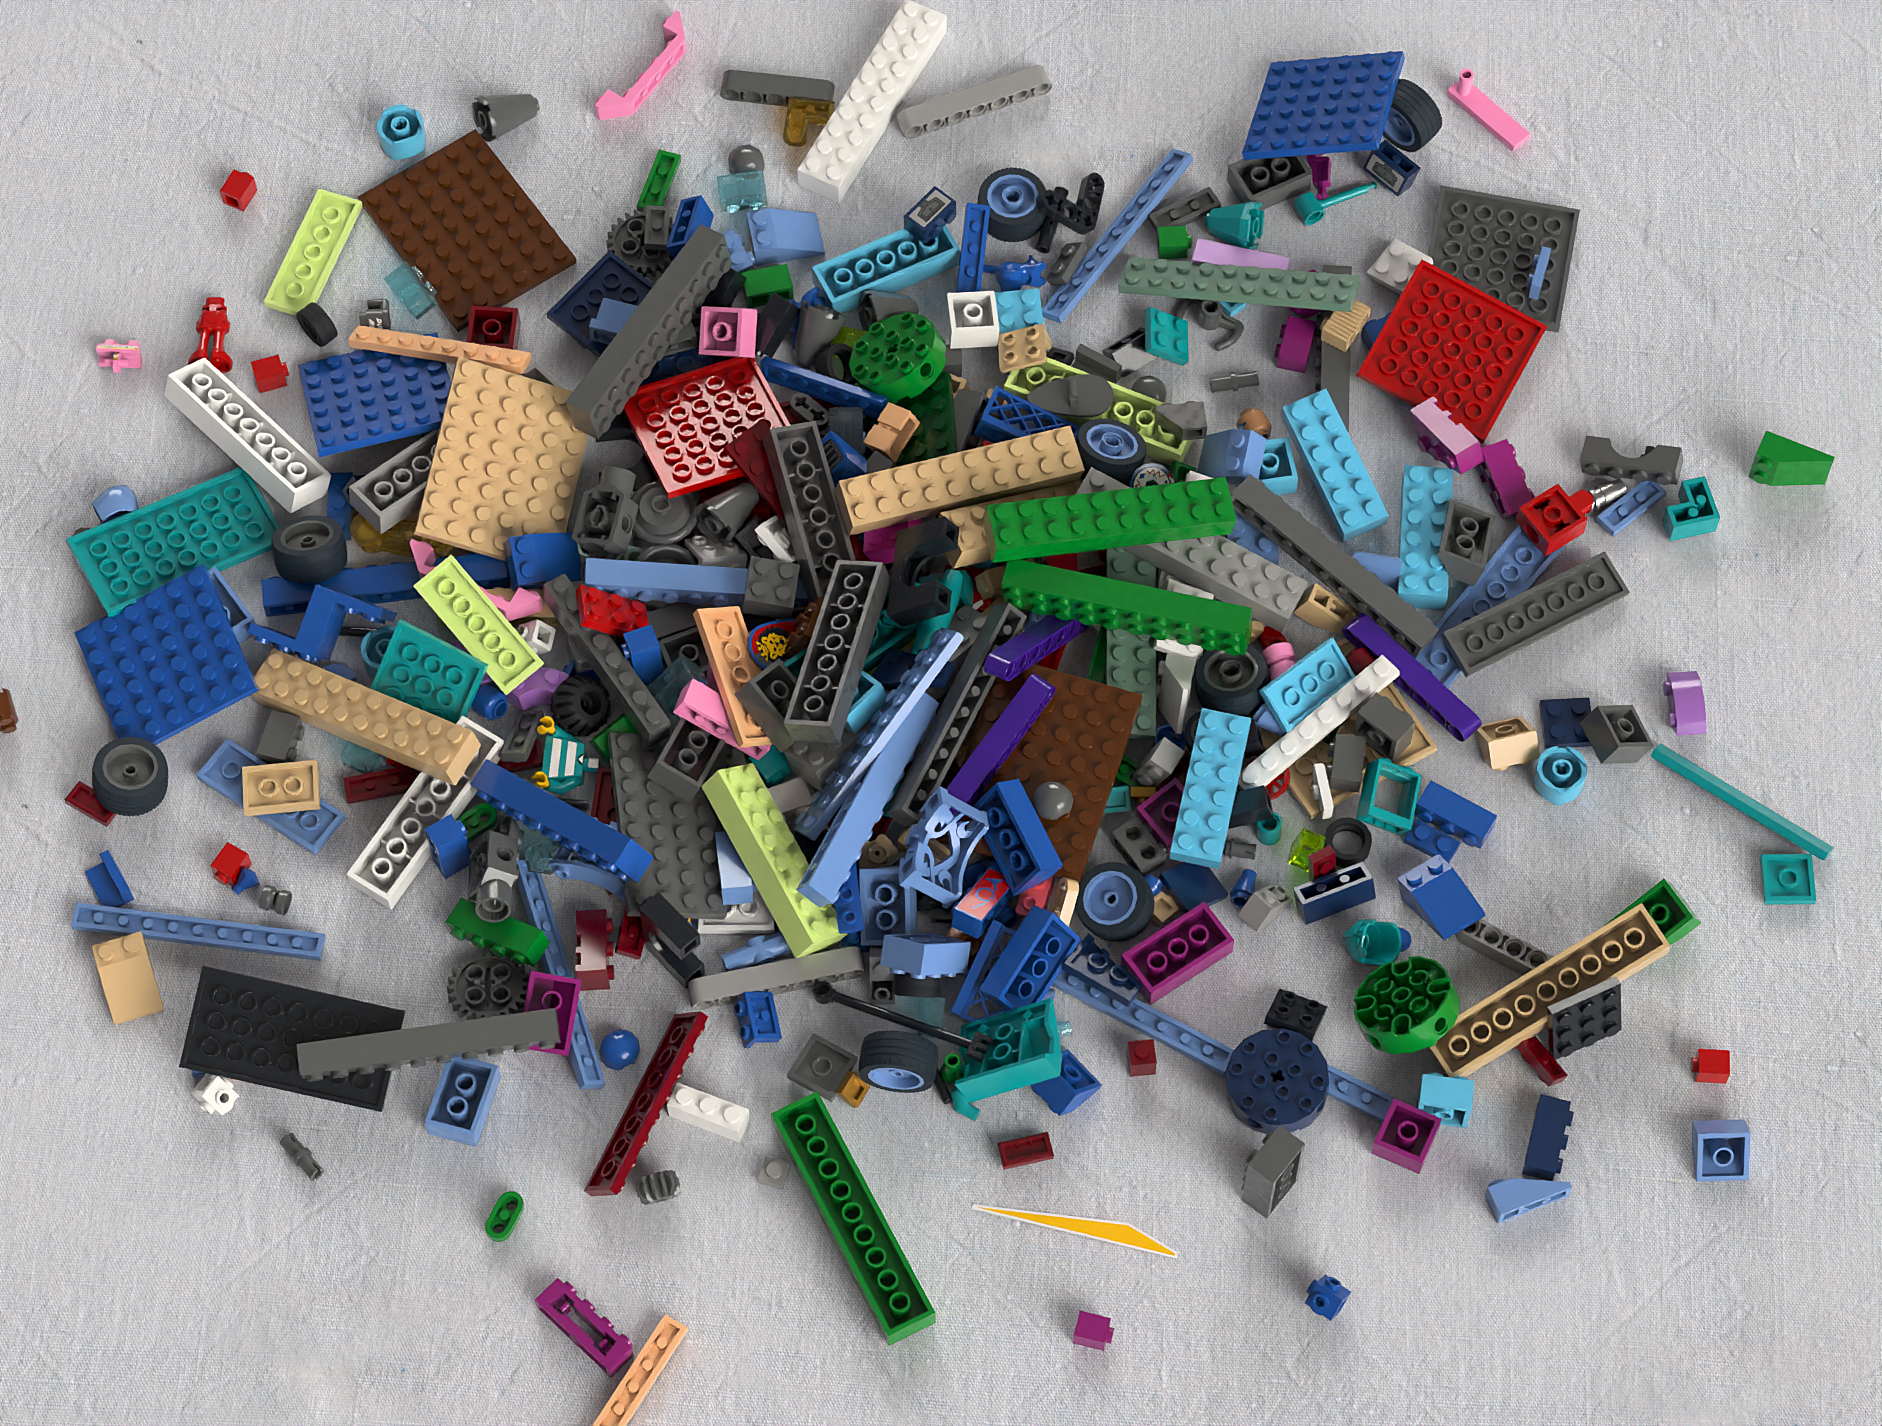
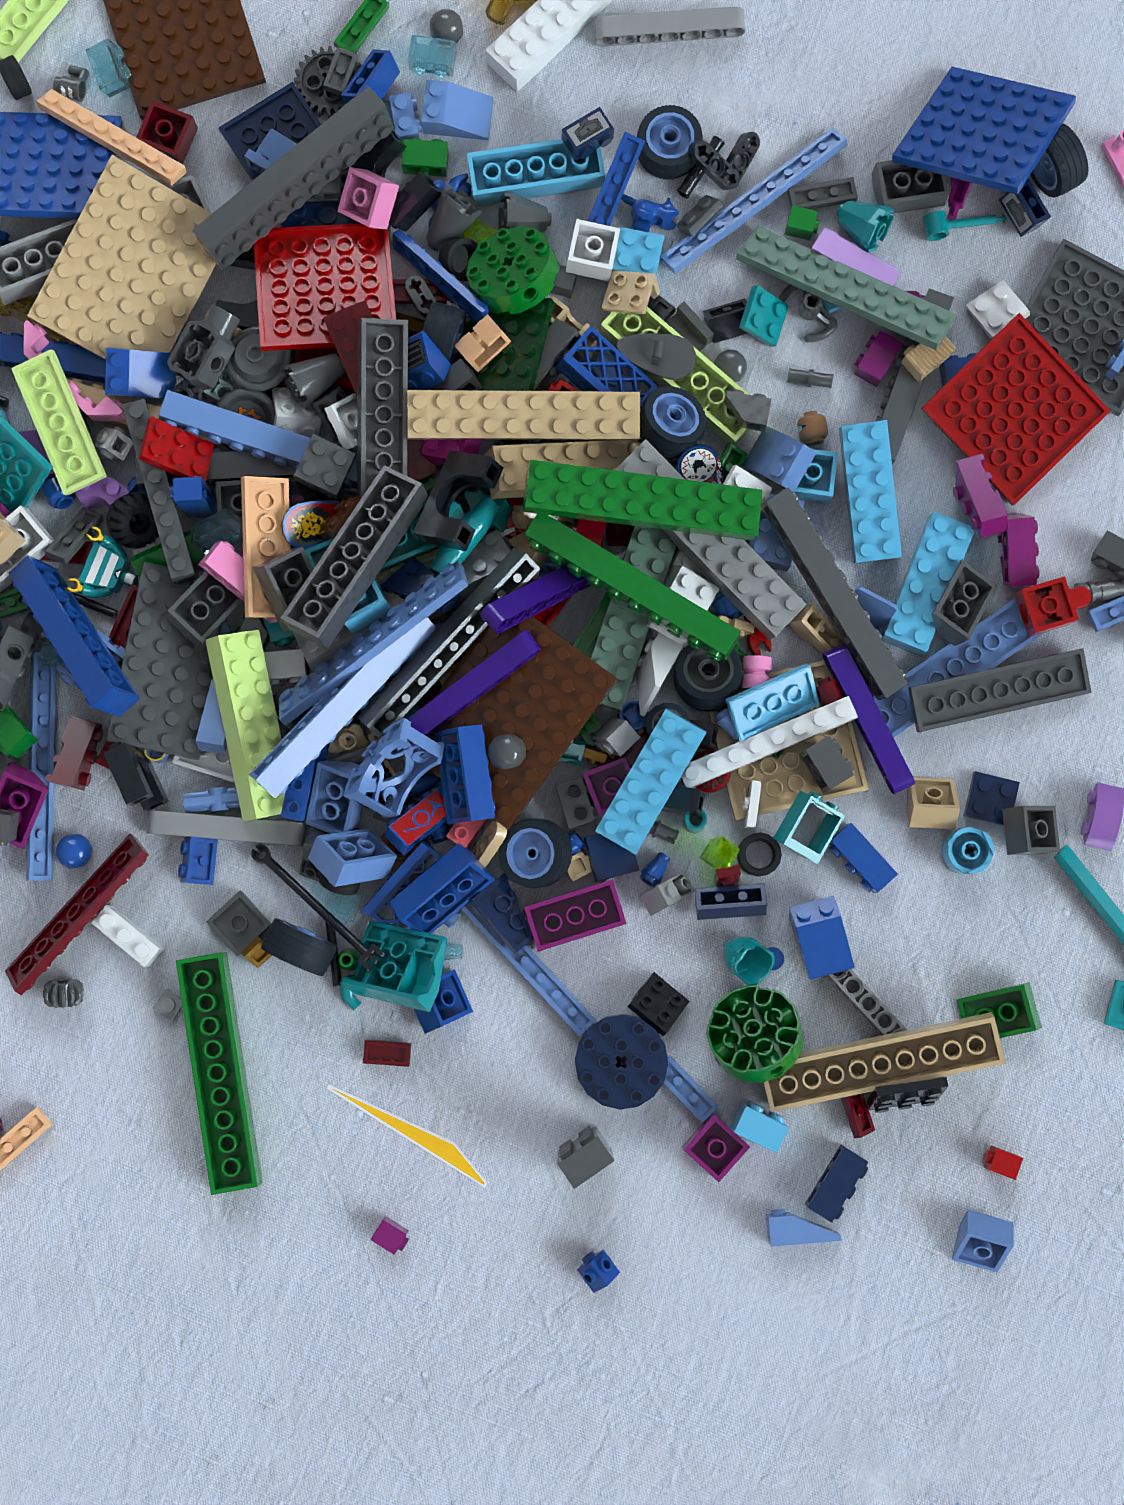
camera: 15 degrees right, 20 degrees up
dark red brick [1127,1039,1157,1077] -> none
dark grey brick [1326,733,1366,793] -> none
blue plate [1404,819,1461,864] -> none

